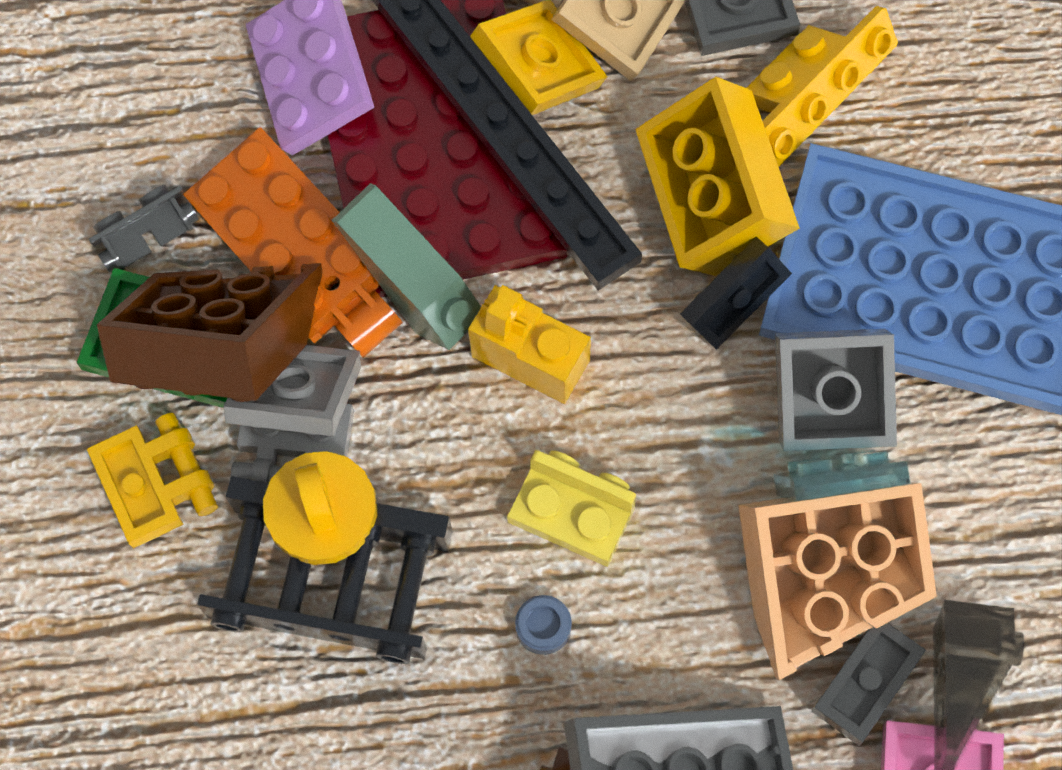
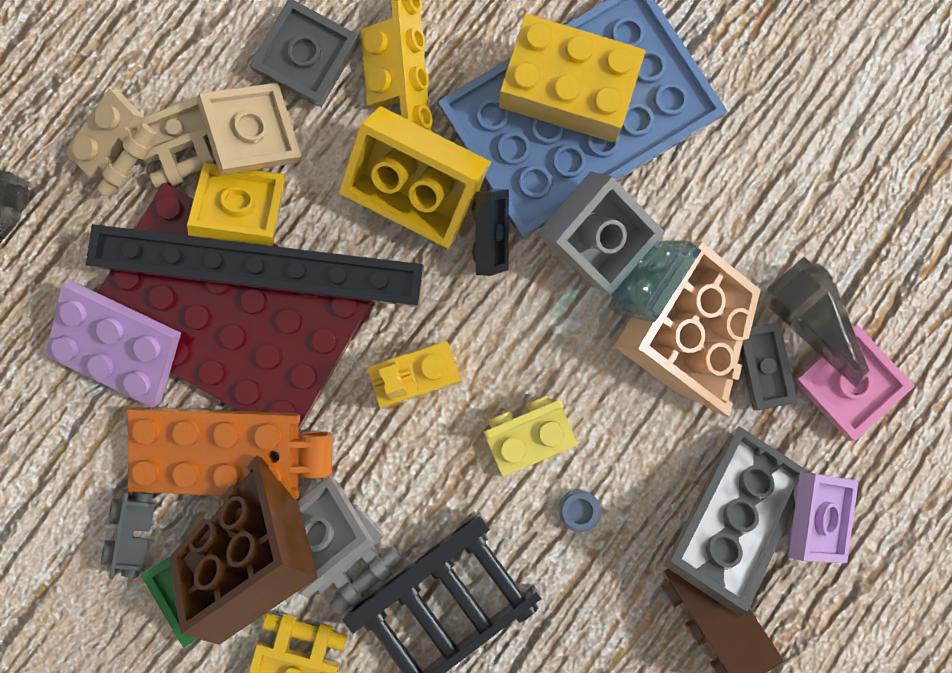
camera: 50 degrees left, 15 degrees up
yellow tile [263,451,377,565] -> none
sand green slope [332,183,481,350] -> none
none -> yellow brick [499,13,646,143]

